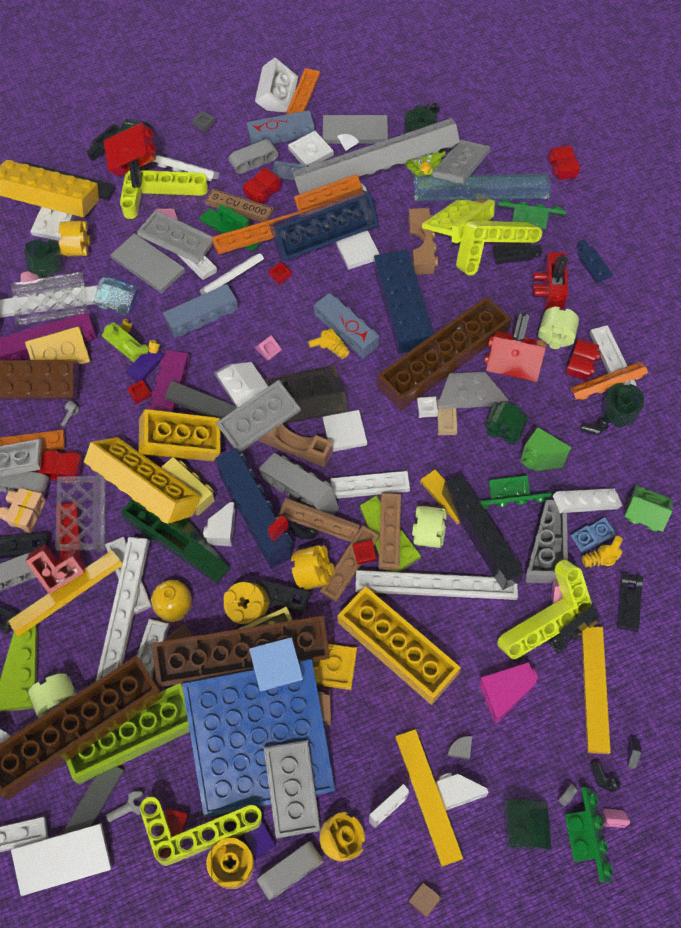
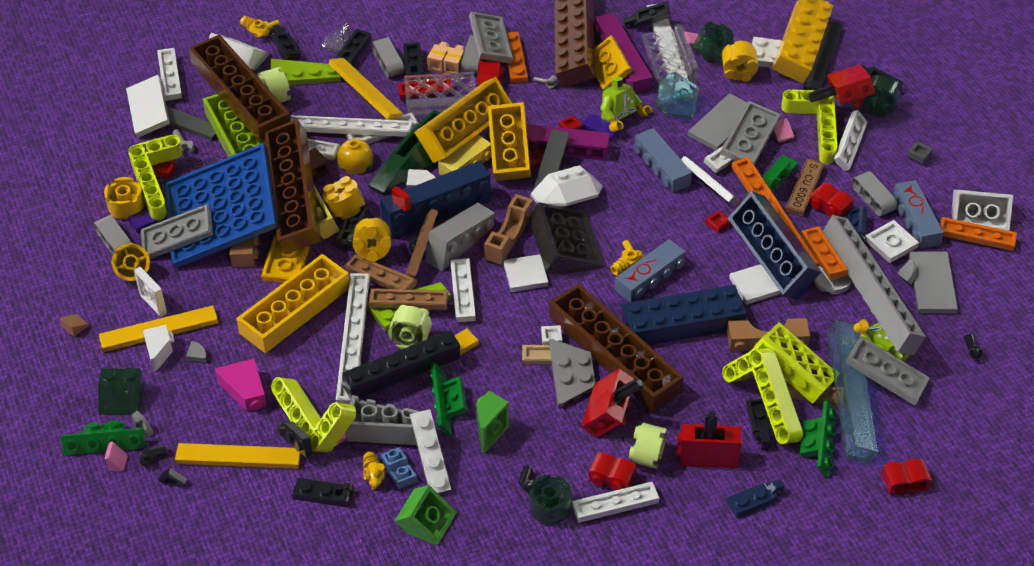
camera: 90 degrees right, 15 degrees down
red brick [26,544,86,594] -> none
light grey tile [216,380,301,453] -> none
light blue tile [249,637,303,691] -> none
bright pink slope [255,335,282,360] -> none
red tile [352,540,376,565] -> none
clear green brick [404,105,437,134] -> none
dark green brick [485,402,529,445] -> none
orange plate [570,362,648,400] -> none

